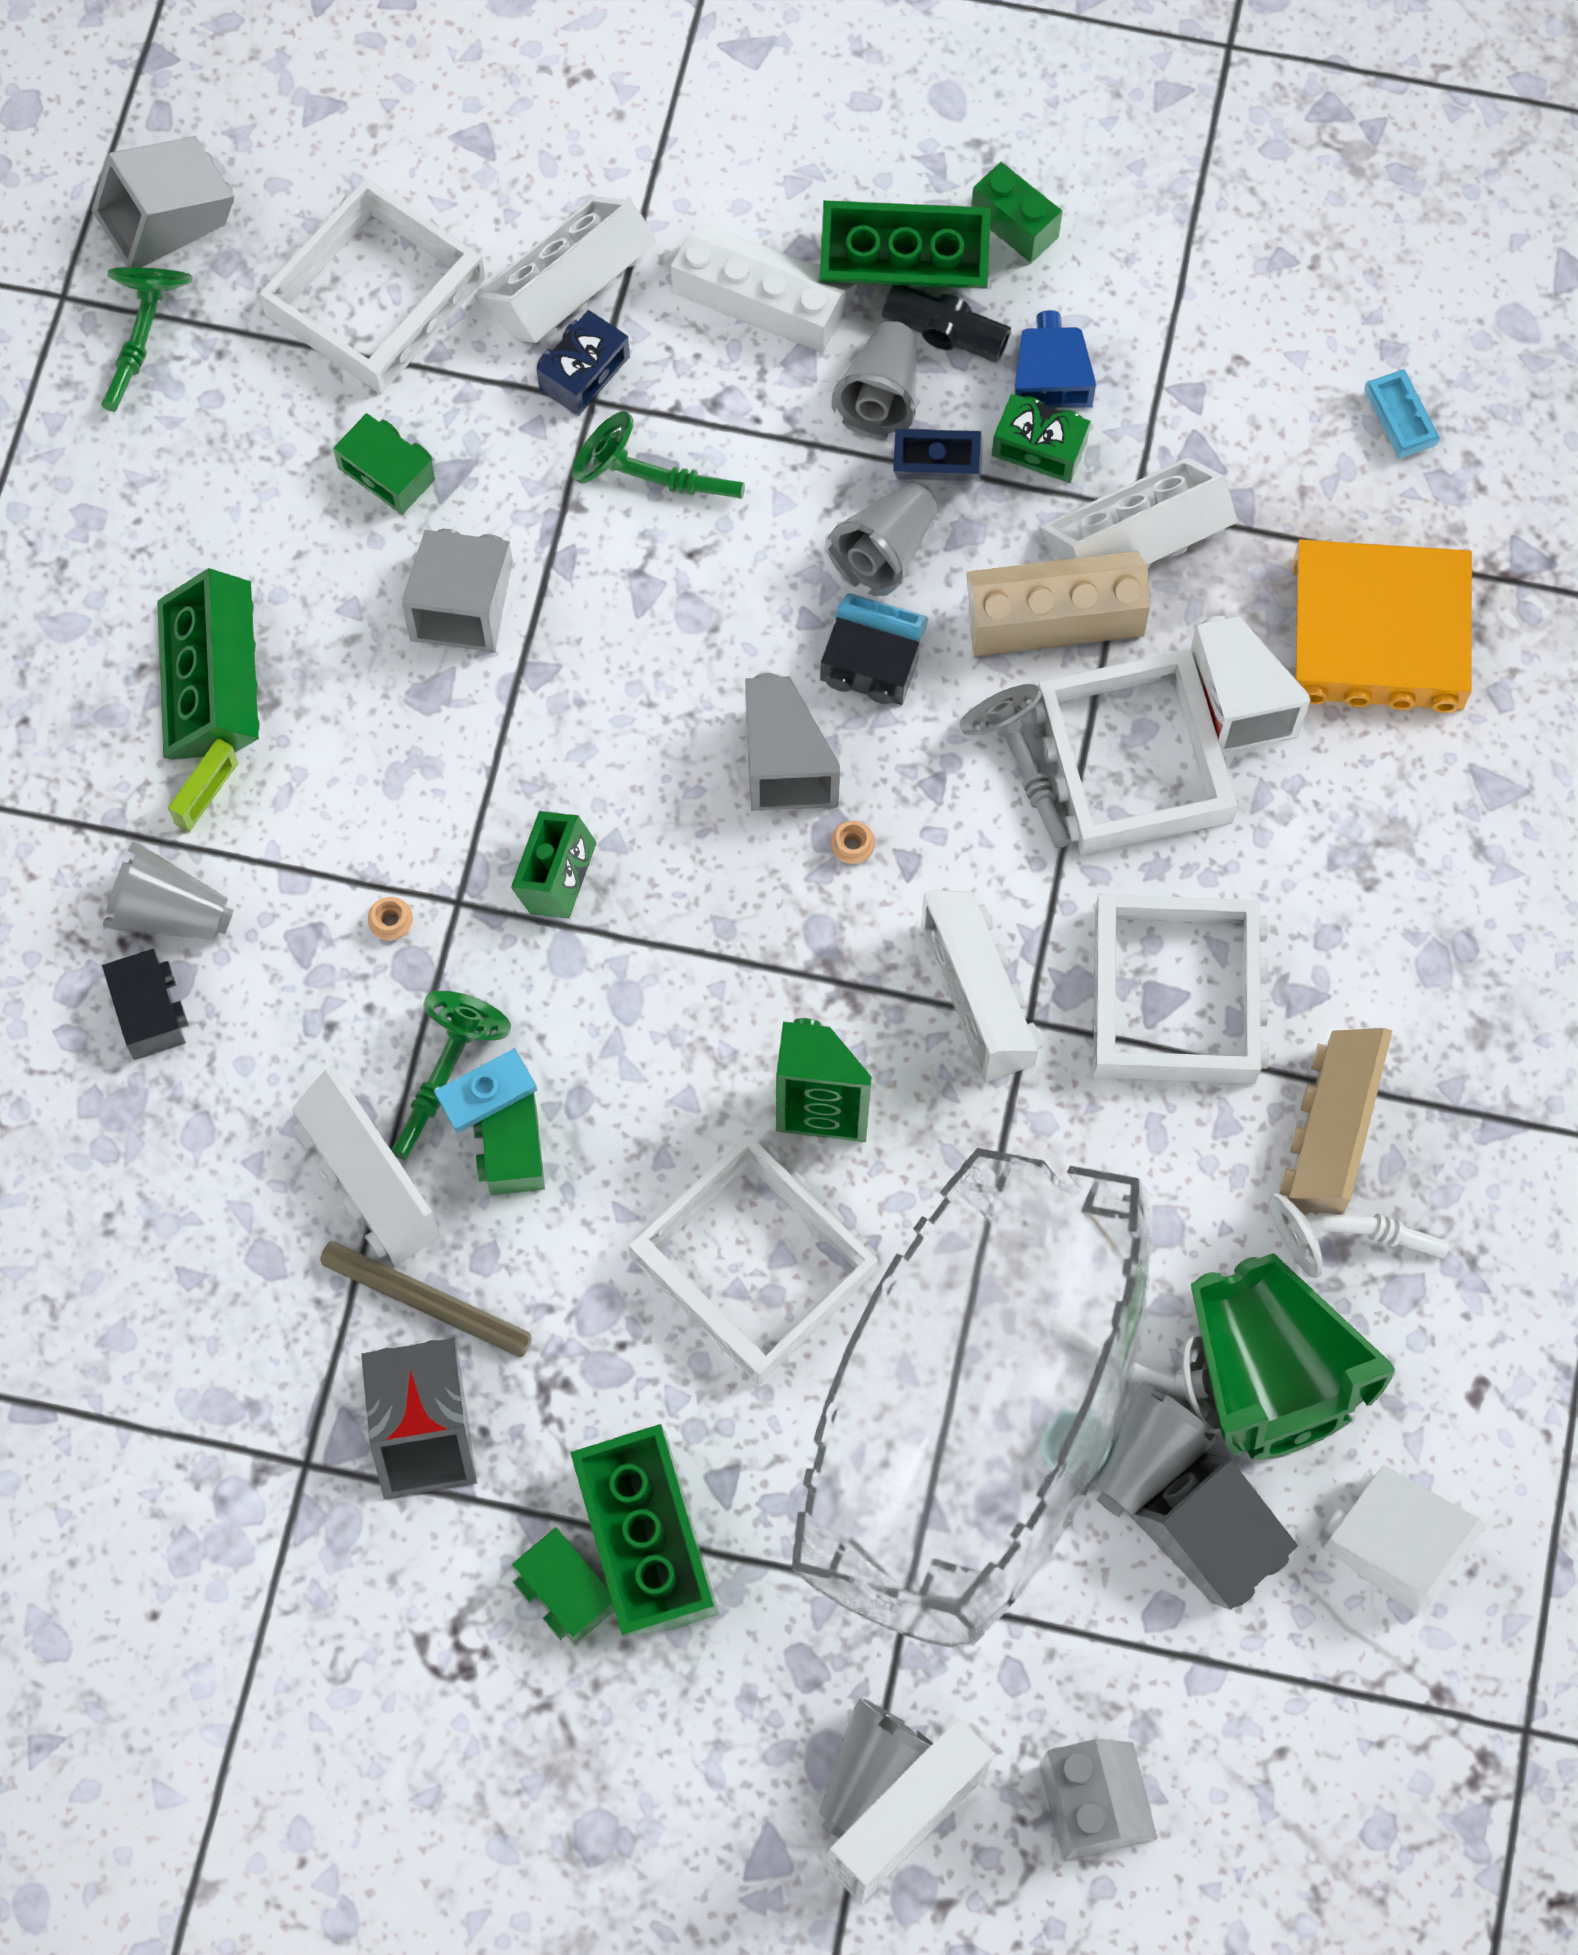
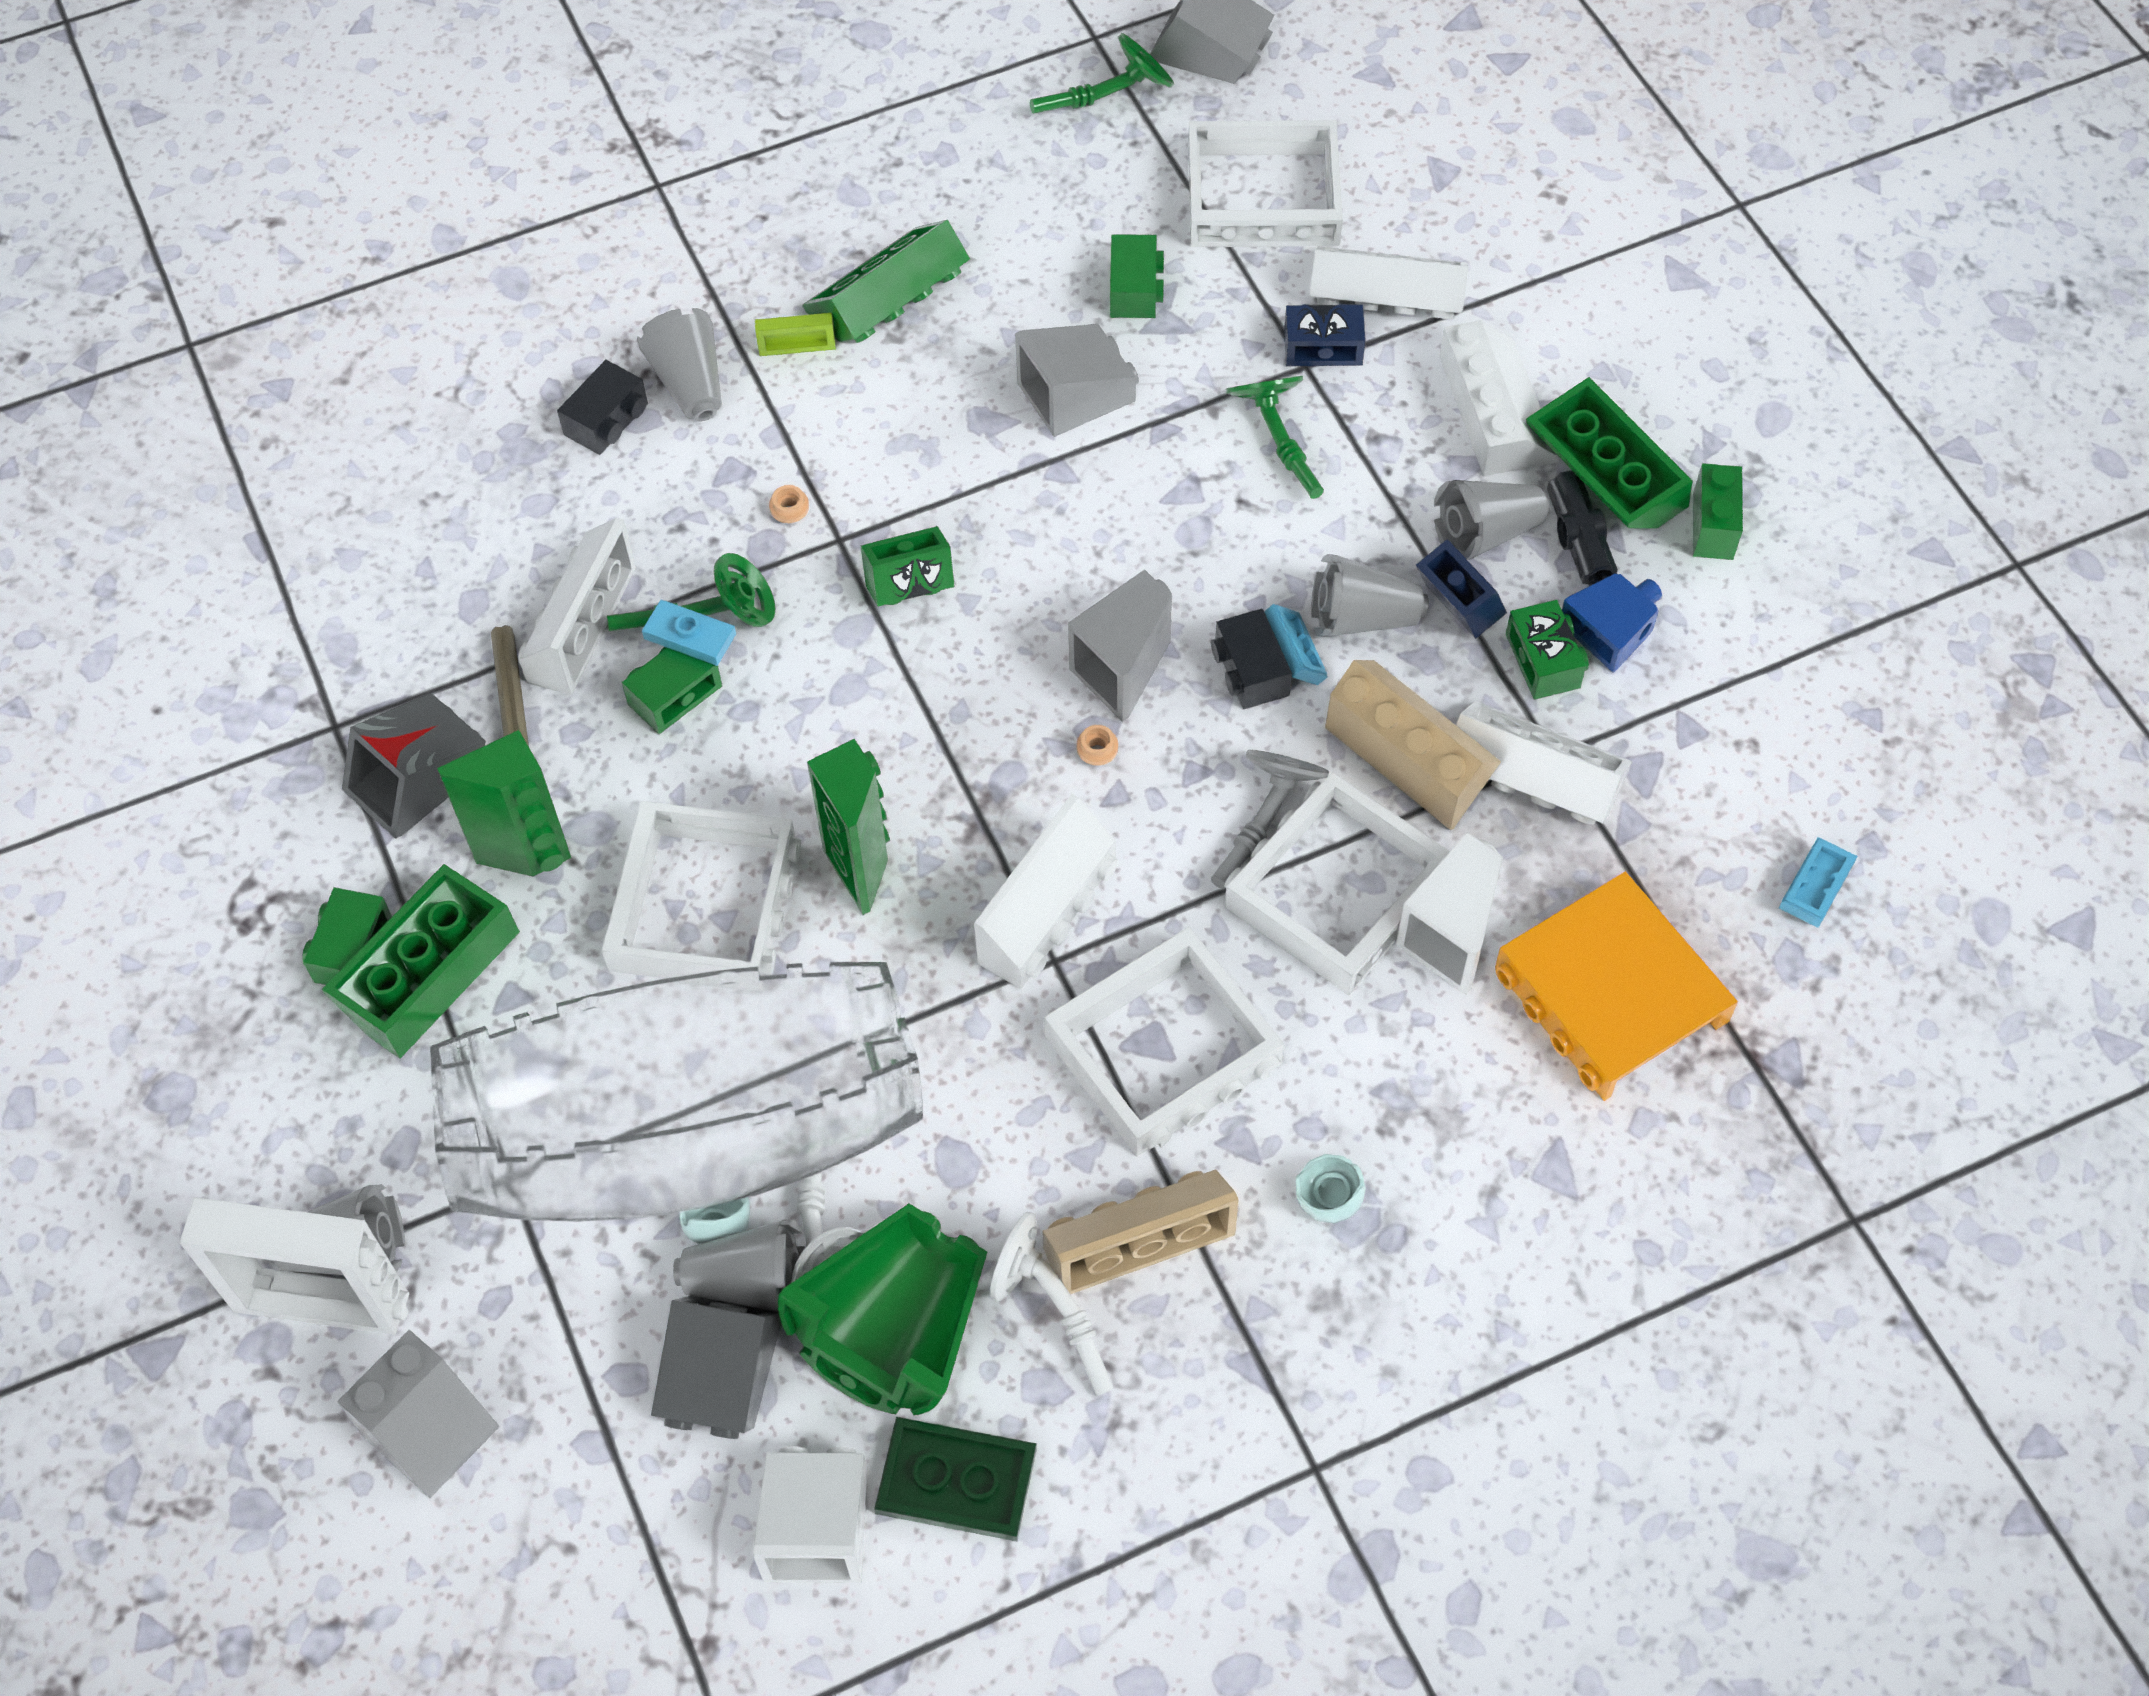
camera: 55 degrees right, 10 degrees down
none -> green slope [437,730,572,877]
none -> dark green tile [874,1417,1037,1542]
none -> light aqua hair [1295,1154,1366,1224]

